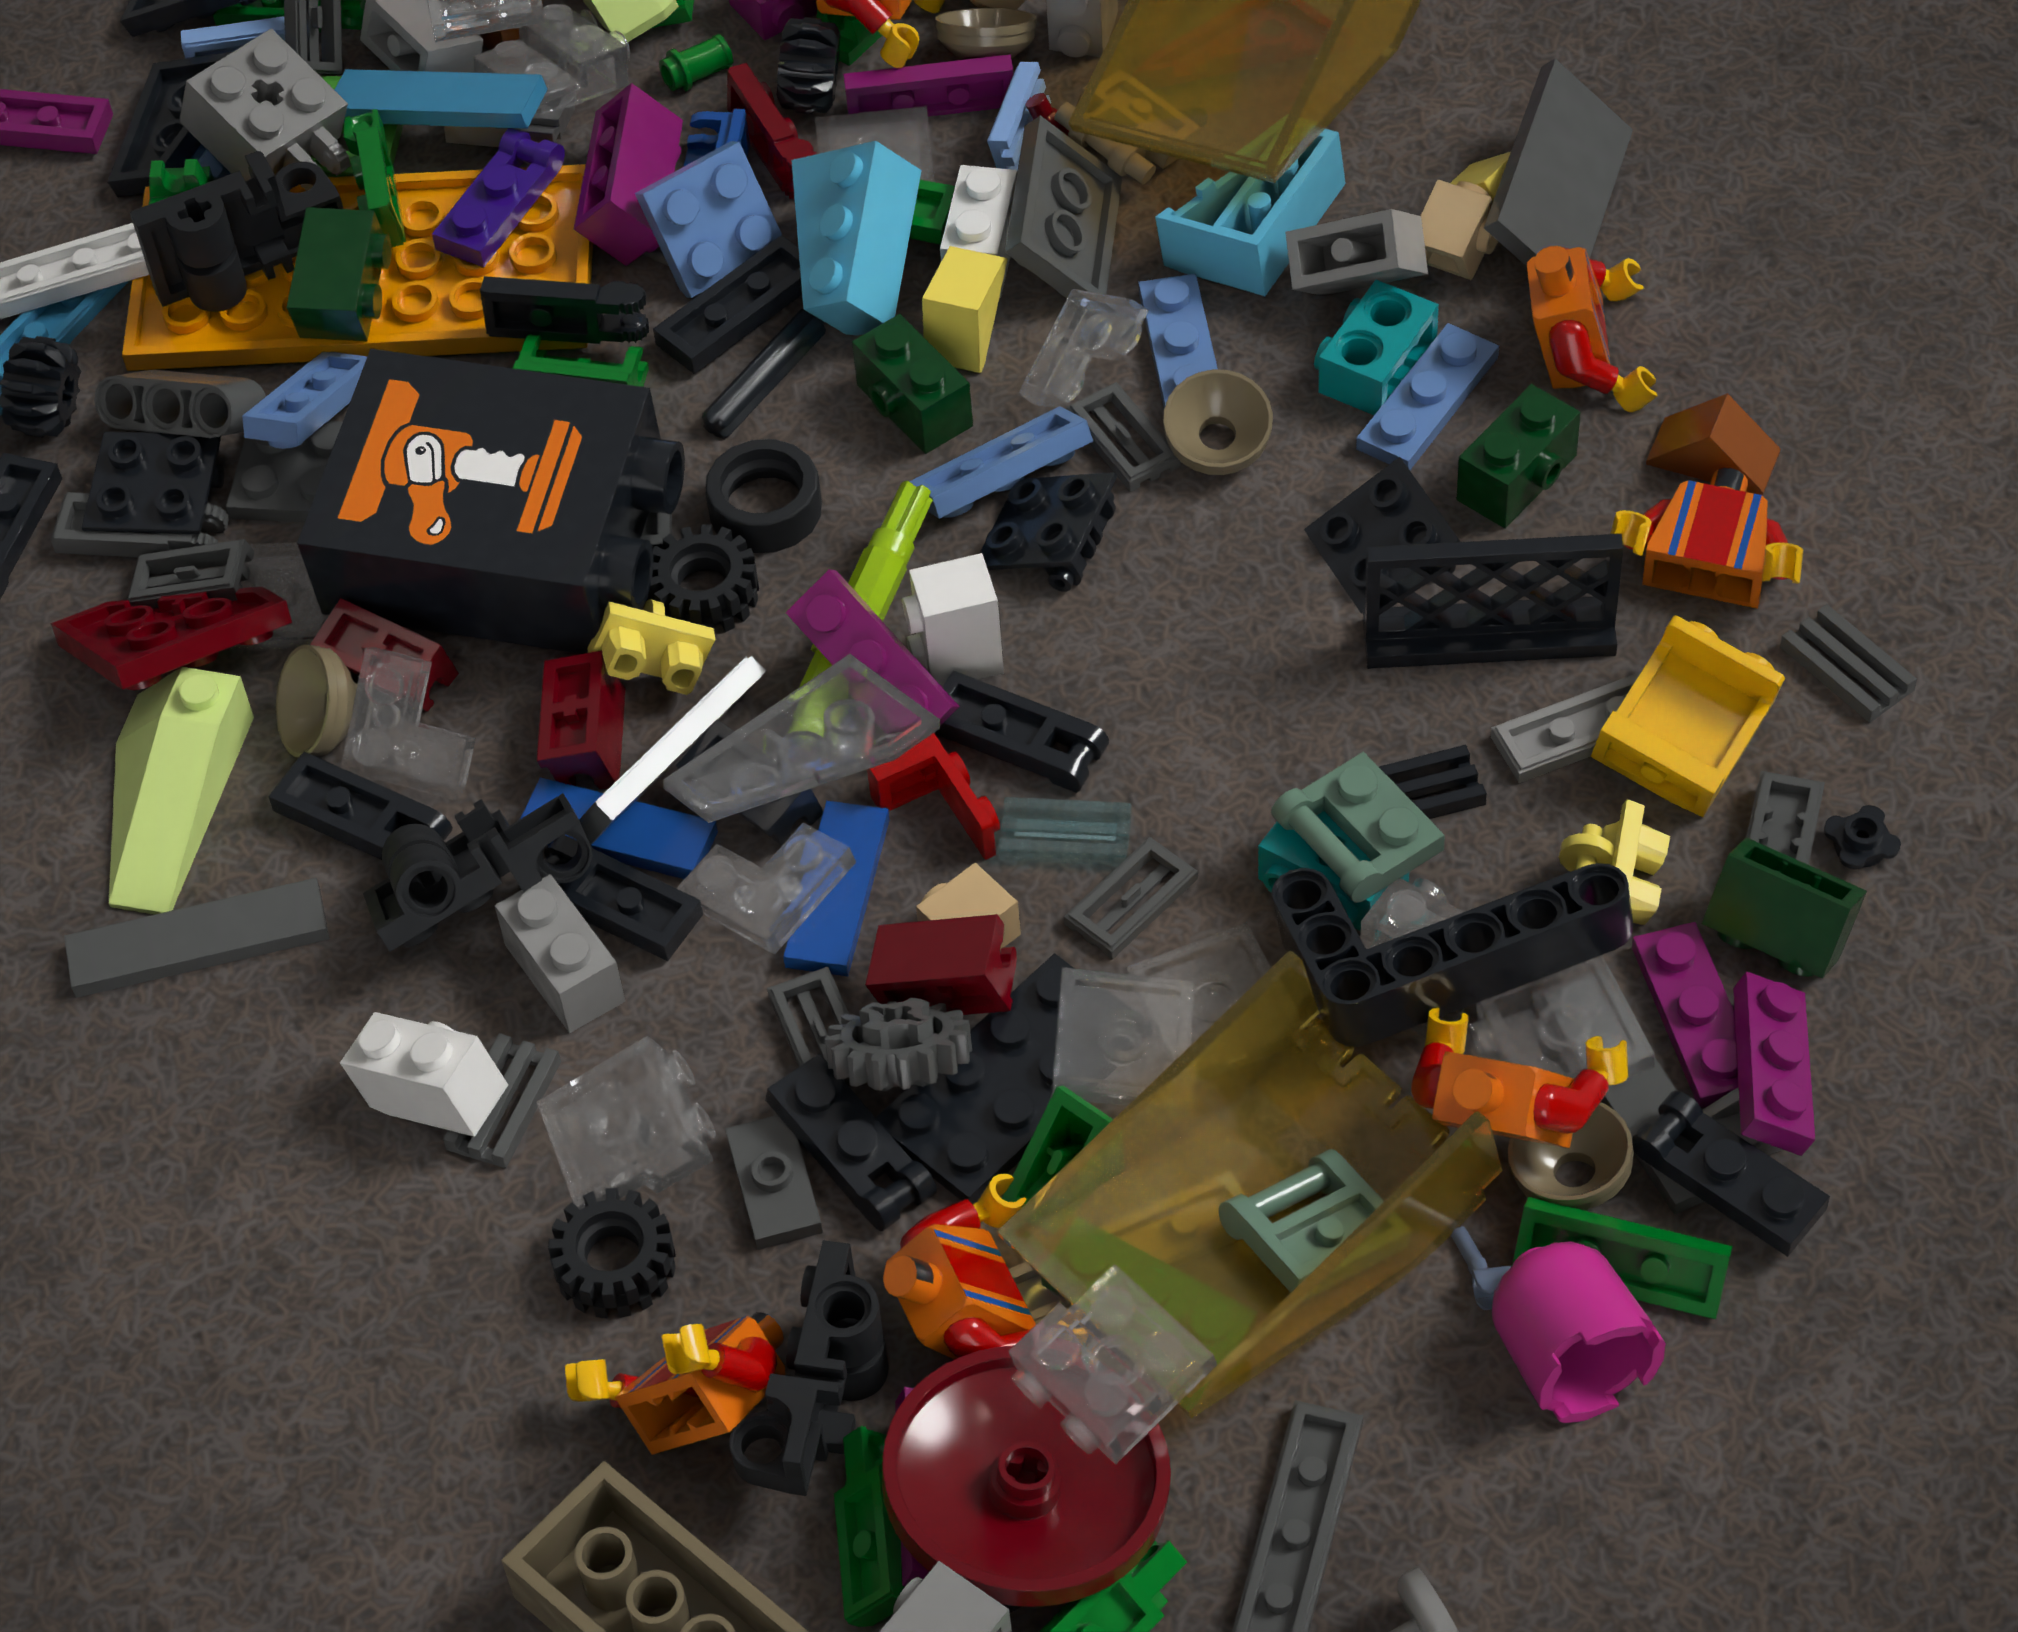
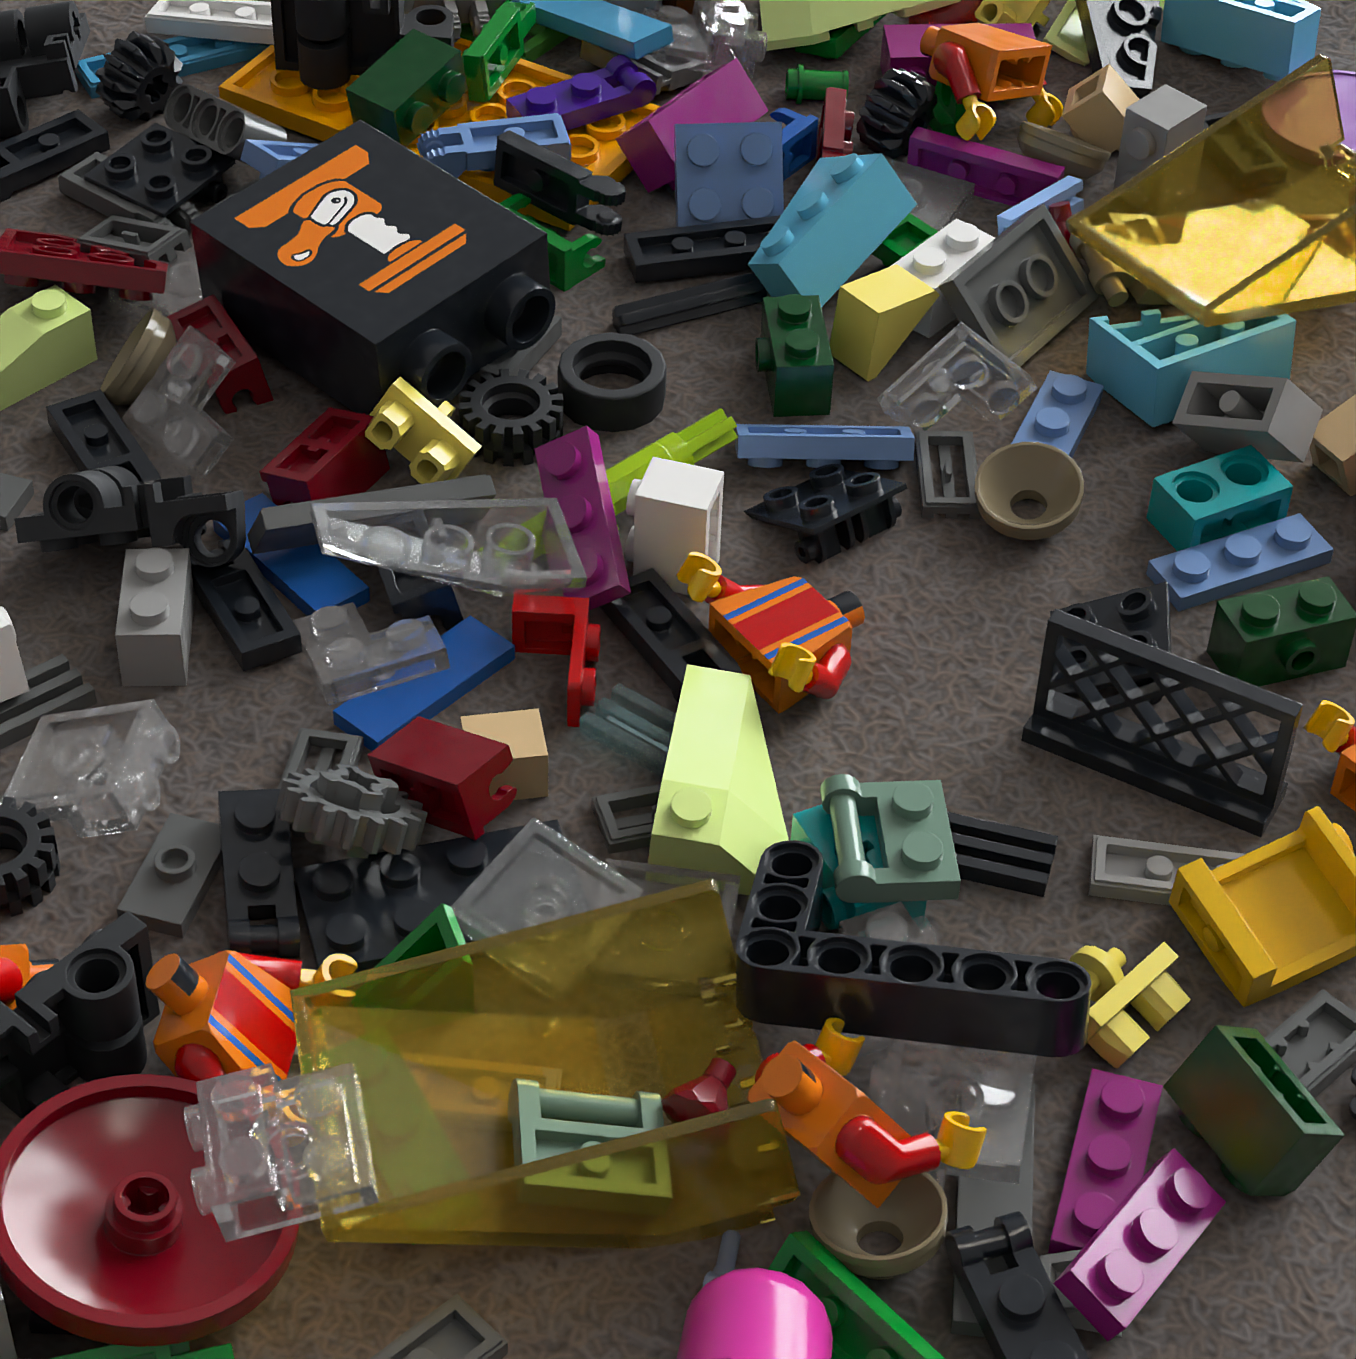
camera: 25 degrees right, 10 degrees down
none -> medium blue hinge [417,113,571,178]
none -> yellowish green wedge [646,664,789,895]
none -> dark red rock [661,1058,737,1142]
none -> torso [676,552,865,714]

